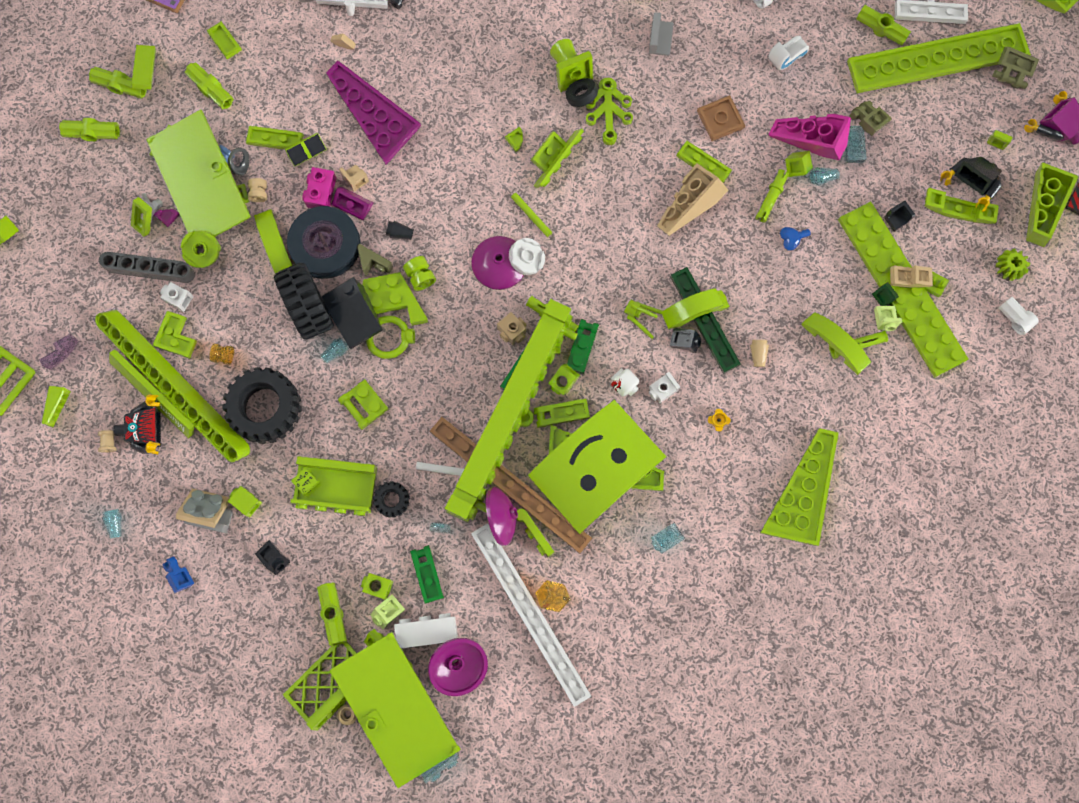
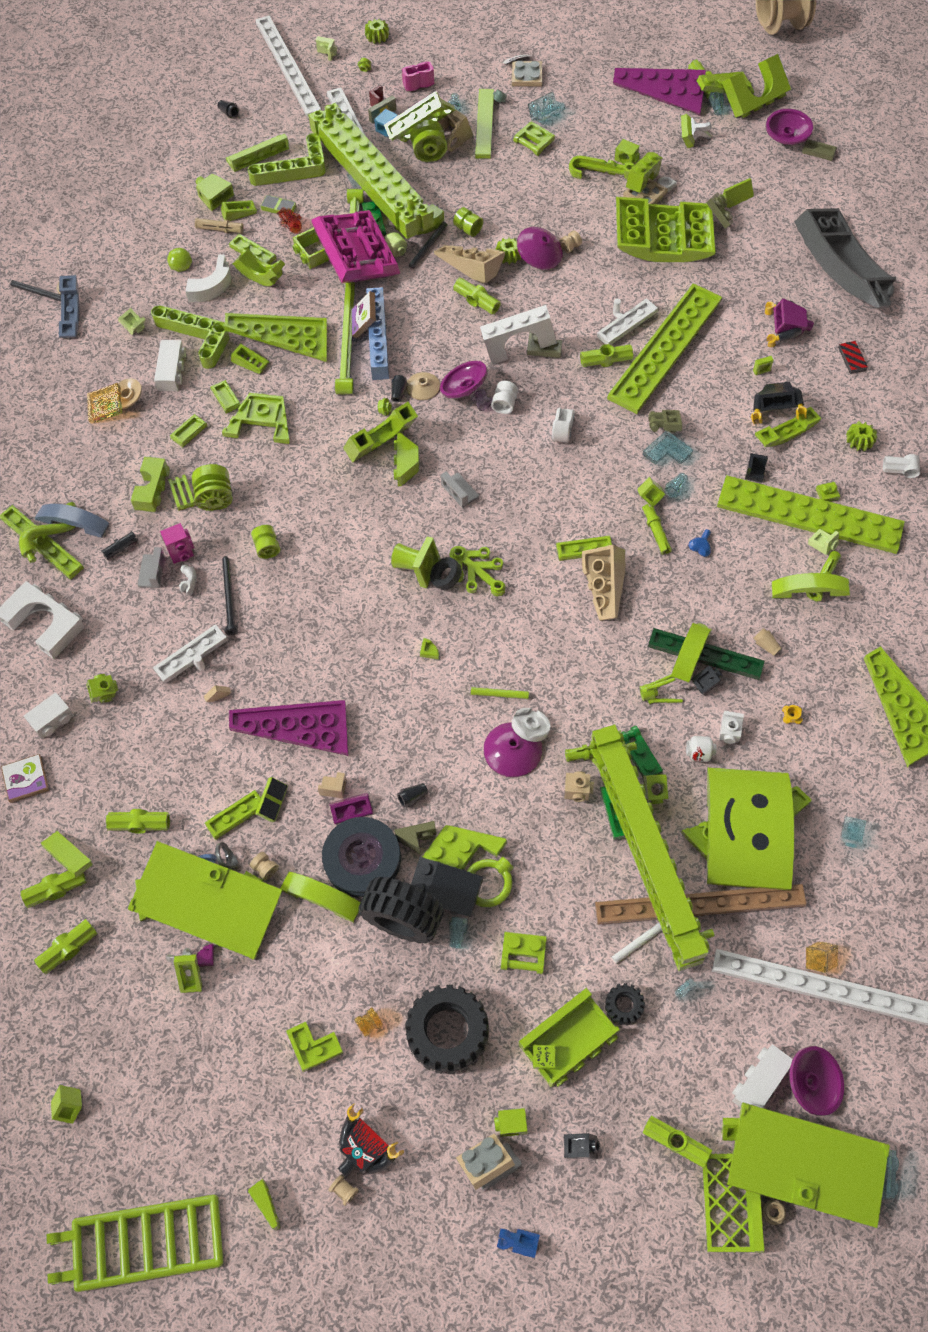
camera: 40 degrees left, 15 degrees down
clear purple slope [39,334,79,370] -> none
lime beam [95,310,250,462] -> none
dark grey beam [99,252,195,283] -> none
clear light blue cone [101,509,122,539] -> none
lime tile [109,349,194,439] -> none
white brick [160,282,194,312] -> none
lime plate [181,230,221,268] -> none
lime tile [206,21,242,59] -> none
dark pink brick [302,167,337,208] -> none
lime brick [361,573,393,600] -> none
yellowish green bracket [371,595,405,630] -> none
lime wheel [403,256,436,291] -> none
green plate [410,545,444,604] -> none
magenta dish [486,487,518,546] -> none
lime plate [517,509,554,557] -> none
lime bracket [531,128,584,188] -> none
lime plate [534,398,590,428] -> none
medium nougat tile [697,95,745,141] -> none
dark pink wedge [768,114,851,160] -> none
dark green tile [872,282,899,306] -> none
tan slope [890,265,933,287] -> none
olive plate [992,47,1039,89] -> none
lime wedge [1026,162,1079,247] -> none

